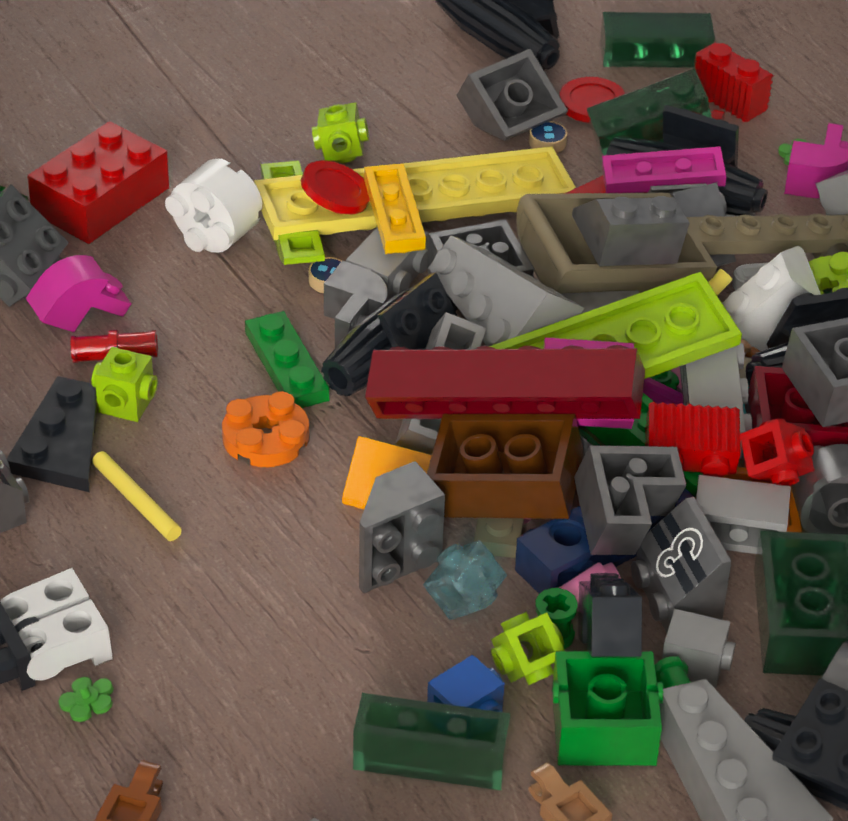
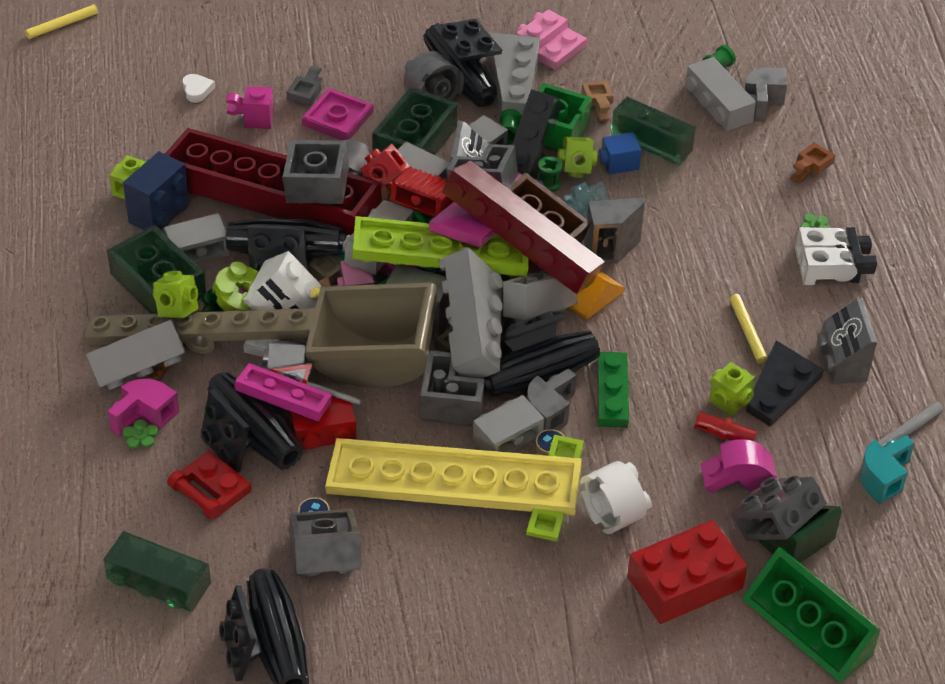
camera: 155 degrees left, 5 degrees up
orange plate [222,391,309,467] -> none
red piece [301,160,370,215] -> none
lime brick [312,102,369,163] -> none
yellow plate [364,163,426,254] -> none
red piece [559,77,626,123] -> none
flat silver slope [572,196,689,266] -> none
clear green brick [586,68,712,156] -> none
red brick [692,42,774,122] -> none

